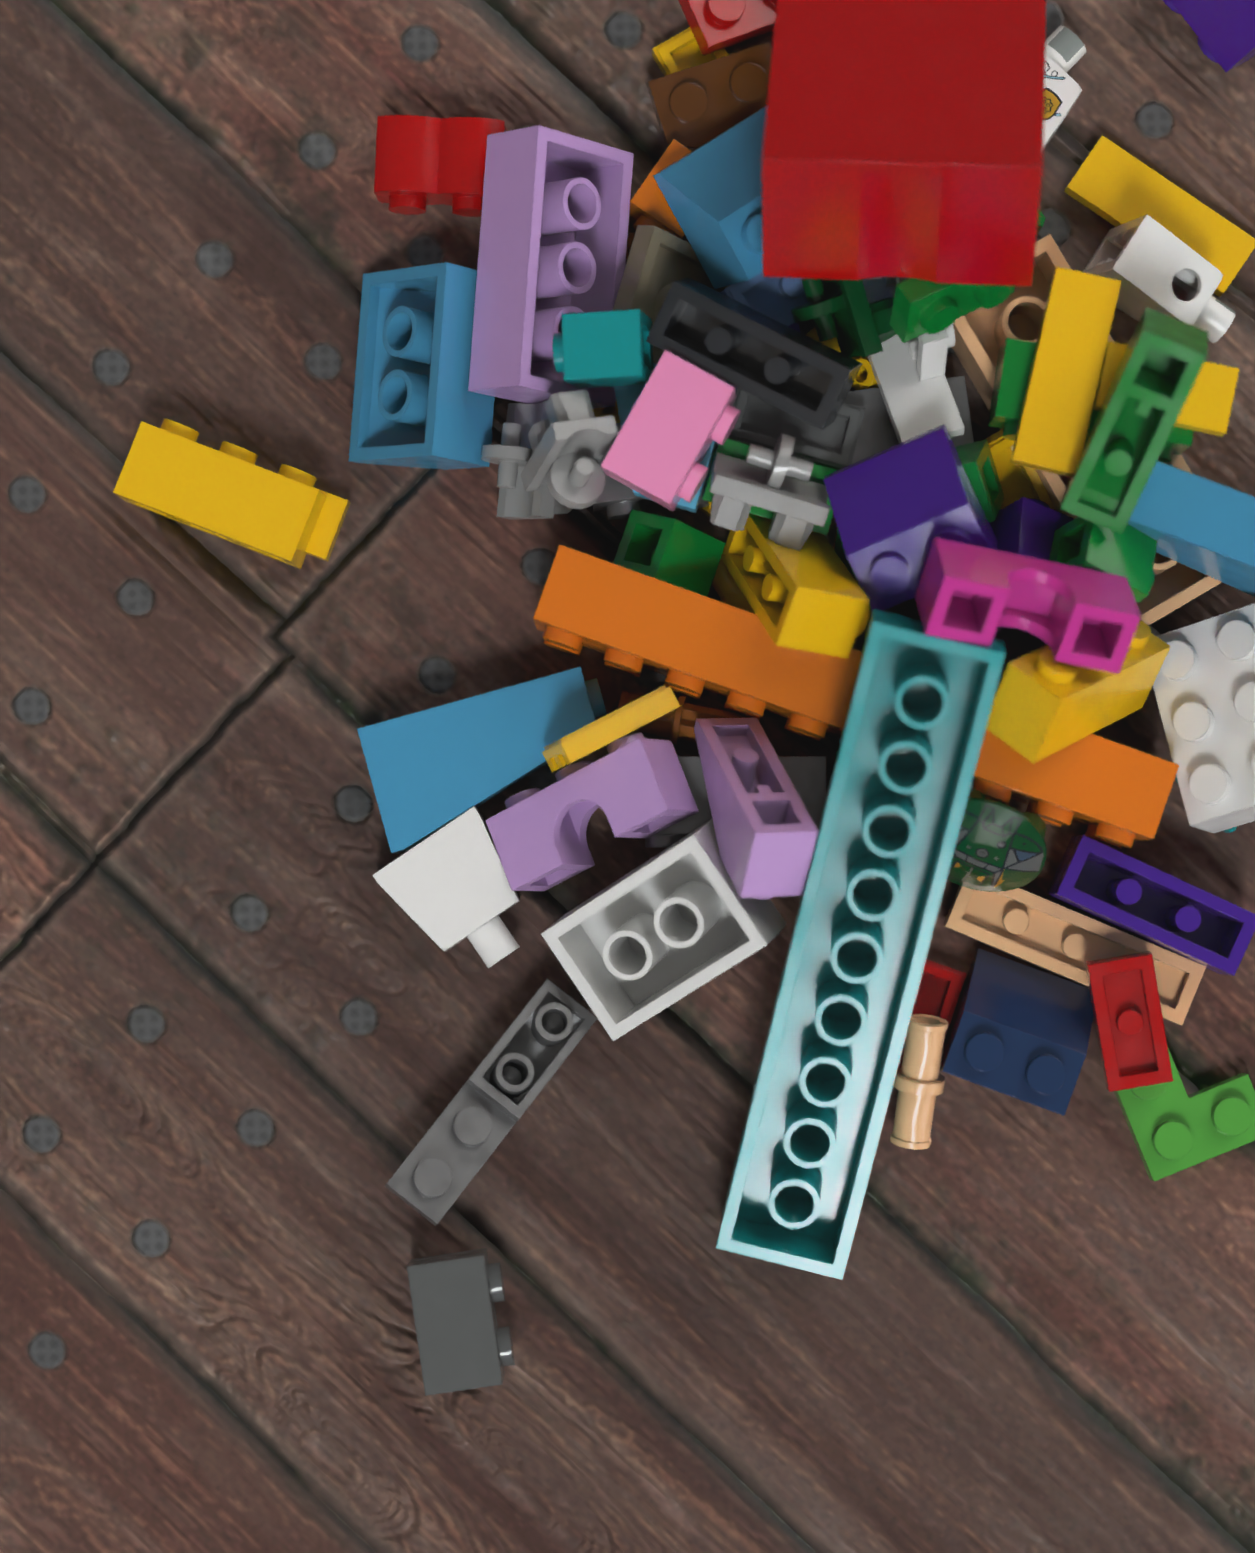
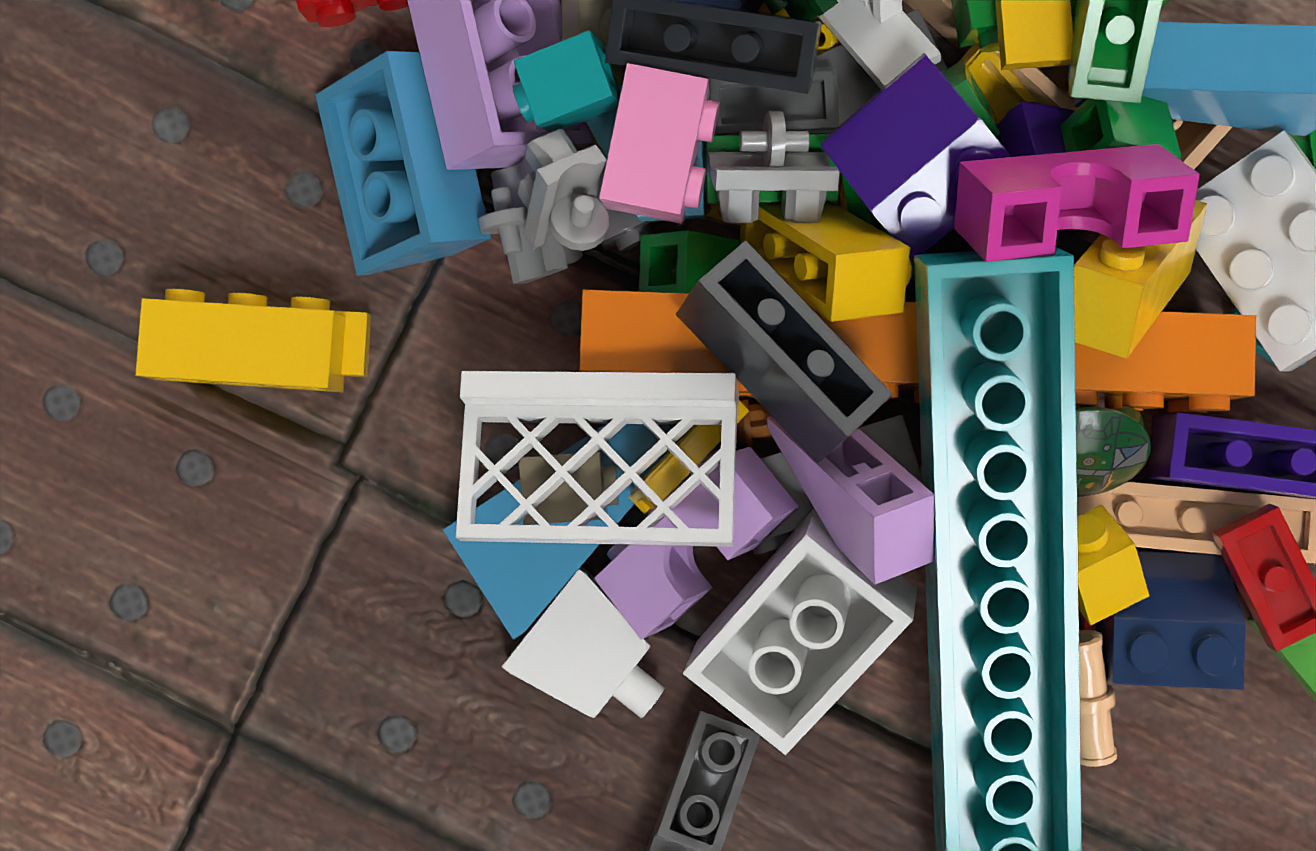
camera: 20 degrees left, 0 degrees up
none -> white fence [456,371,739,547]
none -> dark tan brick [519,452,619,525]
none -> black brick [675,241,893,464]
none -> yellow brick [1077,504,1149,625]

